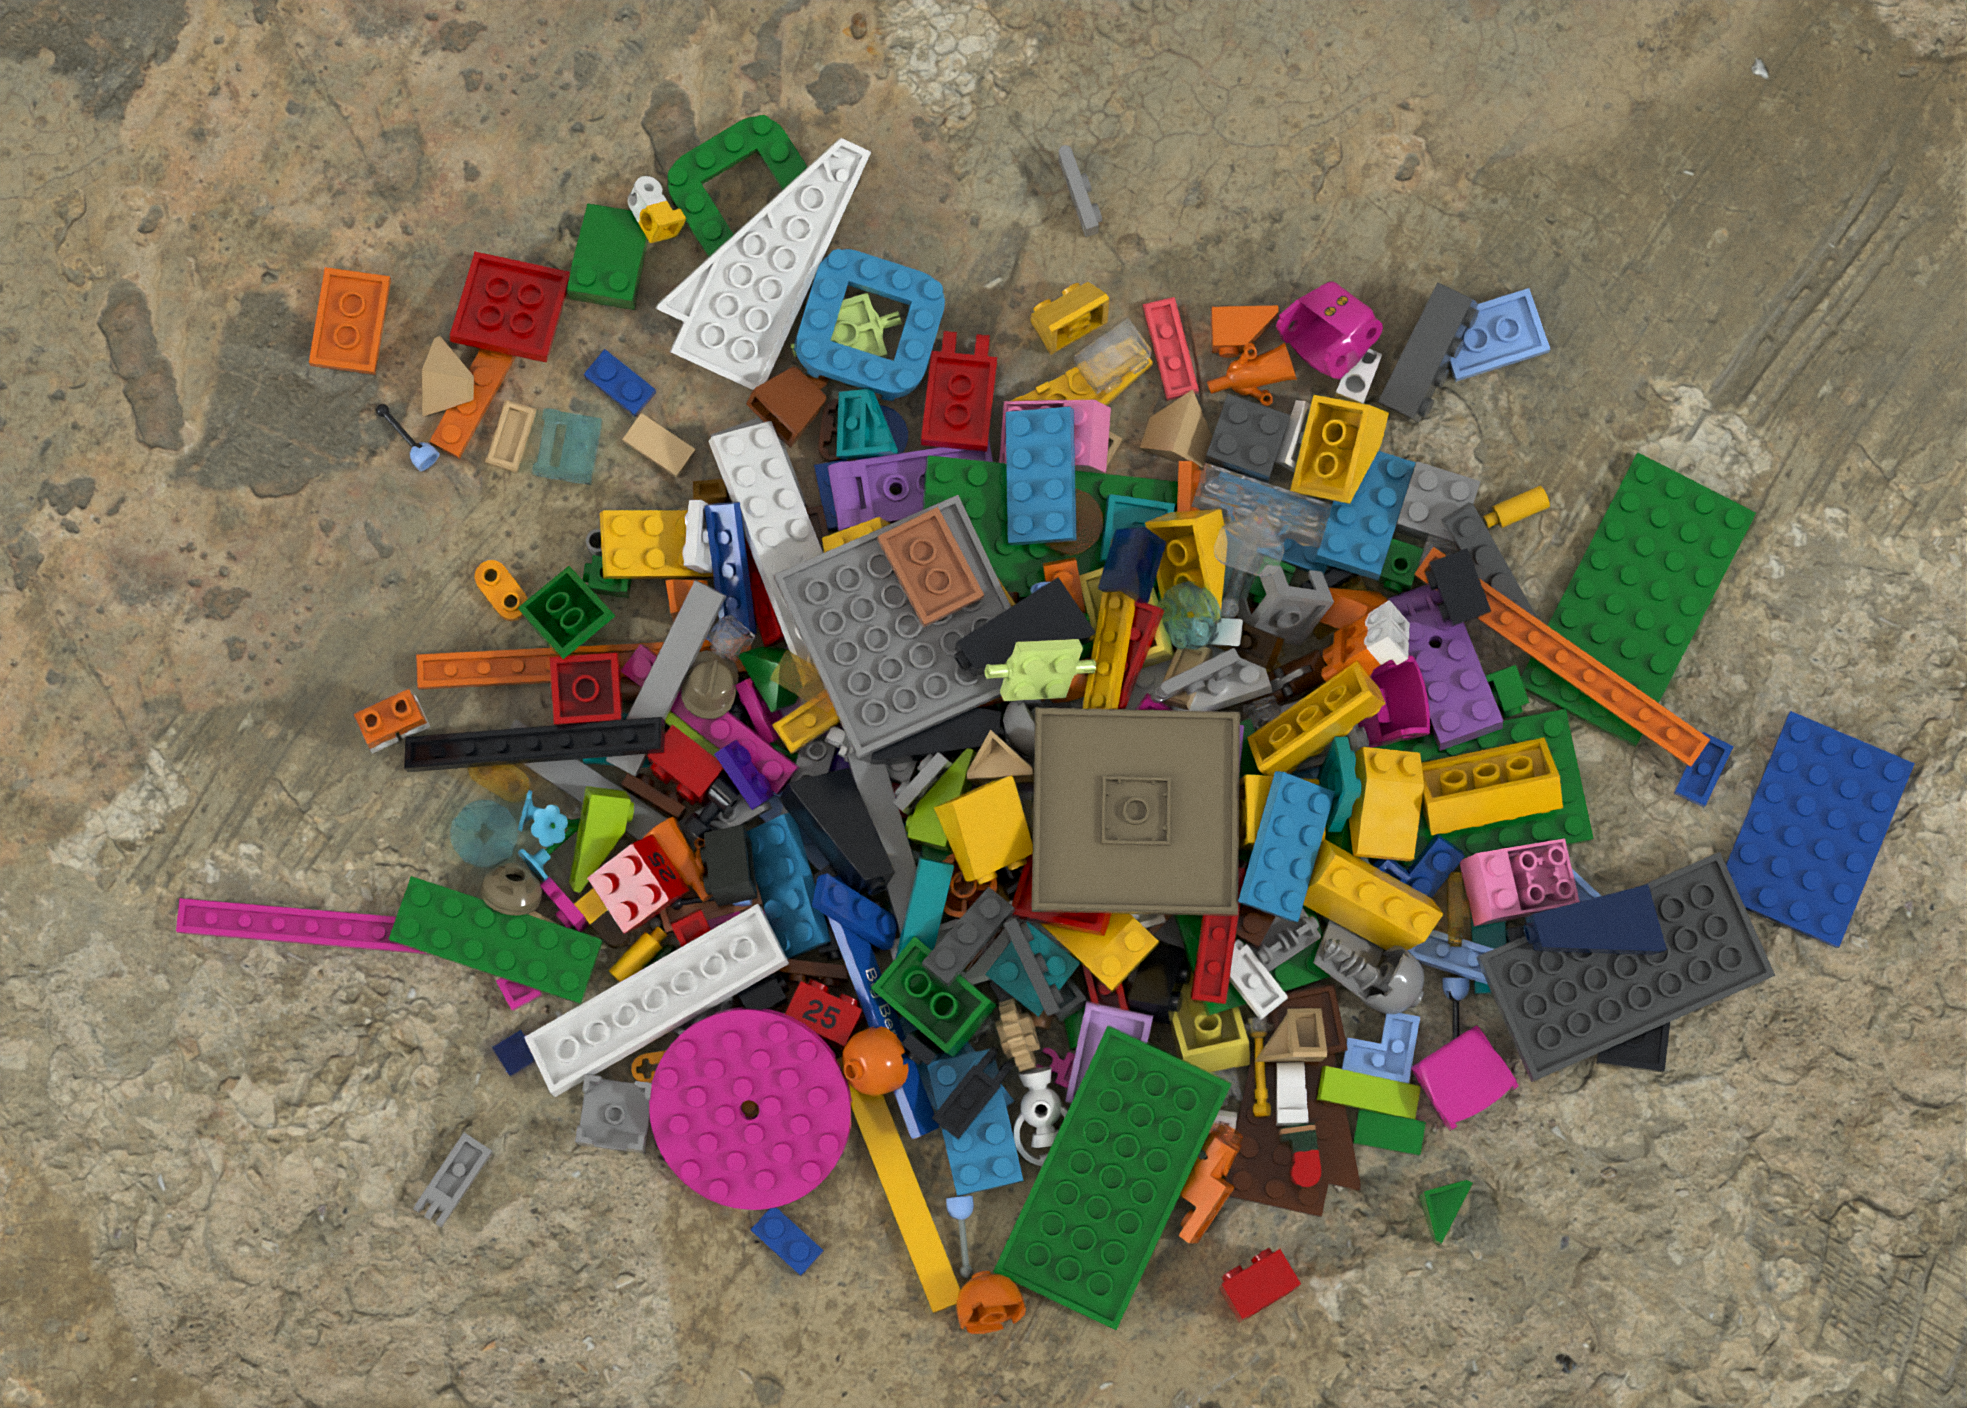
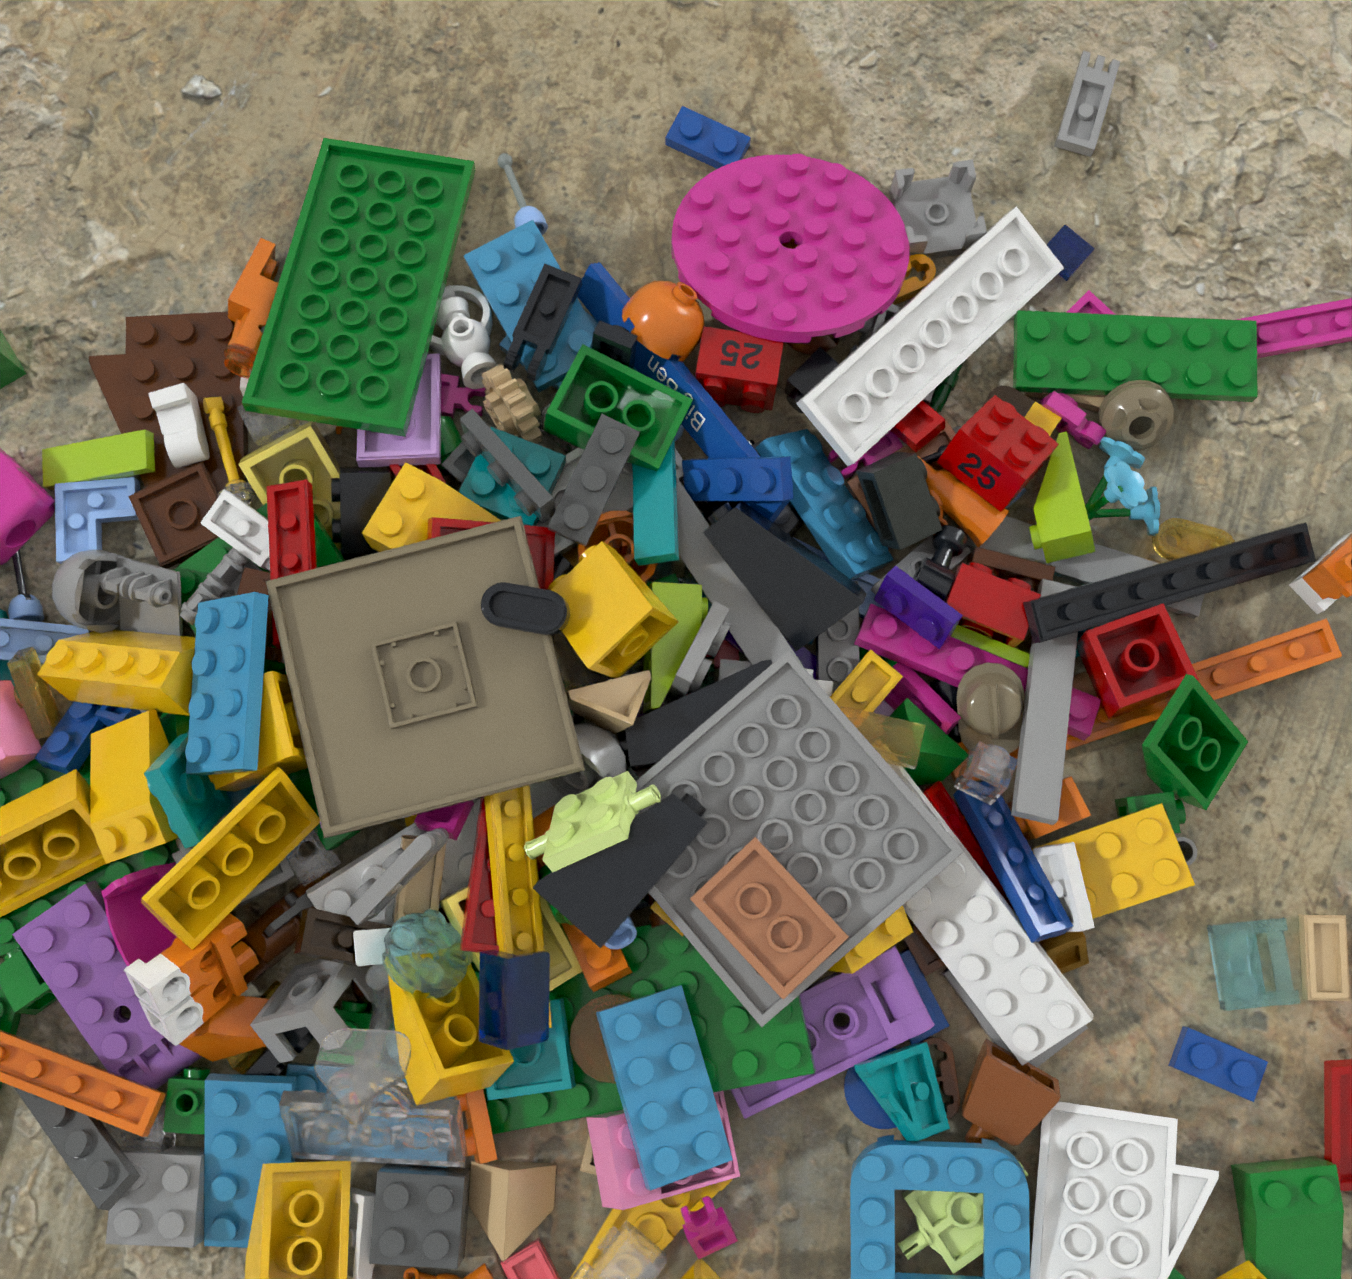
camera: 165 degrees right, 0 degrees up
clear light blue plate [450,800,519,868] -> none
light orange plate [475,560,528,621] -> none
yellow cylinder [608,926,667,982] -> none
tan tile [622,413,696,478] -> none
reddish brown plate [780,959,849,988] -> none
yellow tile [836,1057,960,1313] -> none
red tile [921,331,997,452] -> none
orange cylinder [956,1271,1026,1334] -> none
red brick [1219,1247,1301,1323] -> none
tan slope [1254,1008,1327,1062] -> none
leg [1278,1123,1321,1189] -> none
green tile [1353,1110,1426,1156] -> none
black brick [1425,548,1491,627] -> none
yellow cylinder [1483,485,1550,528] -> none
none -> black tile [481,582,570,636]
none -> dark pink plate [681,1196,738,1259]

